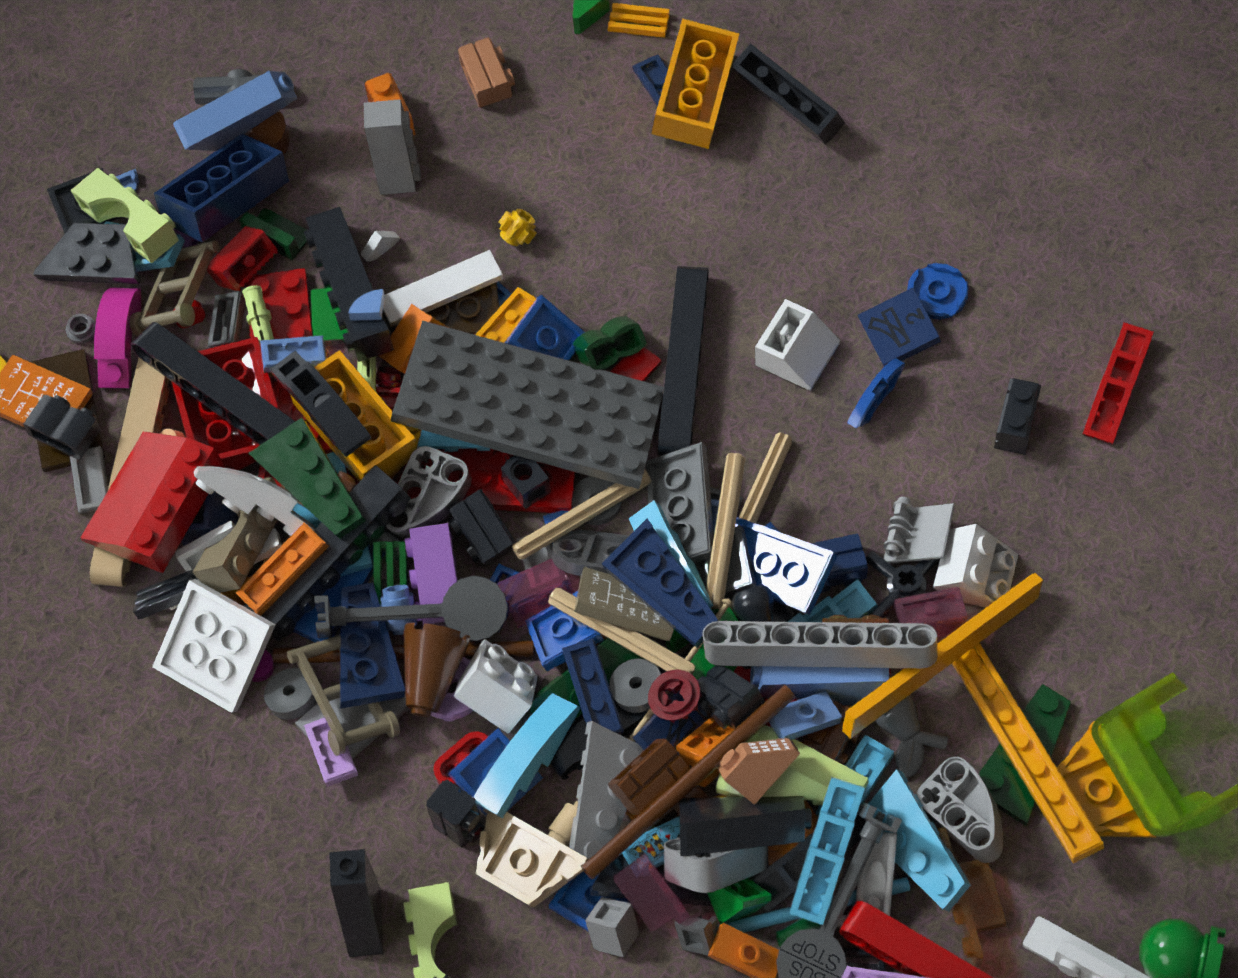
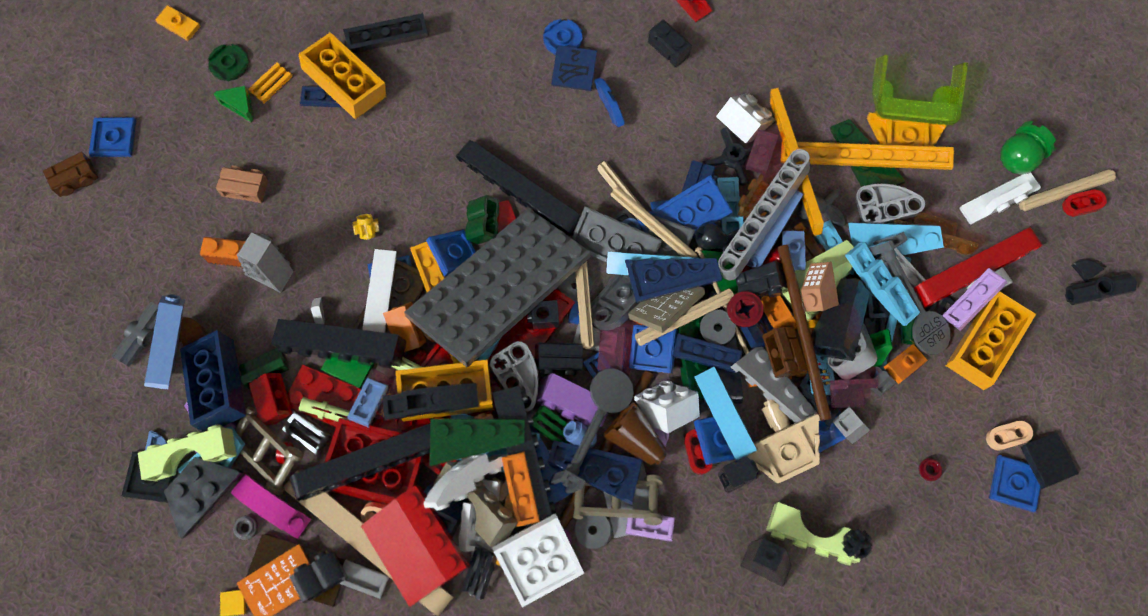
camera: 65 degrees left, 10 degrees up
medium blue tile [348,289,385,321] -> none
white slope [755,299,840,391] -> none
light grey hinge [884,497,955,563] -> none

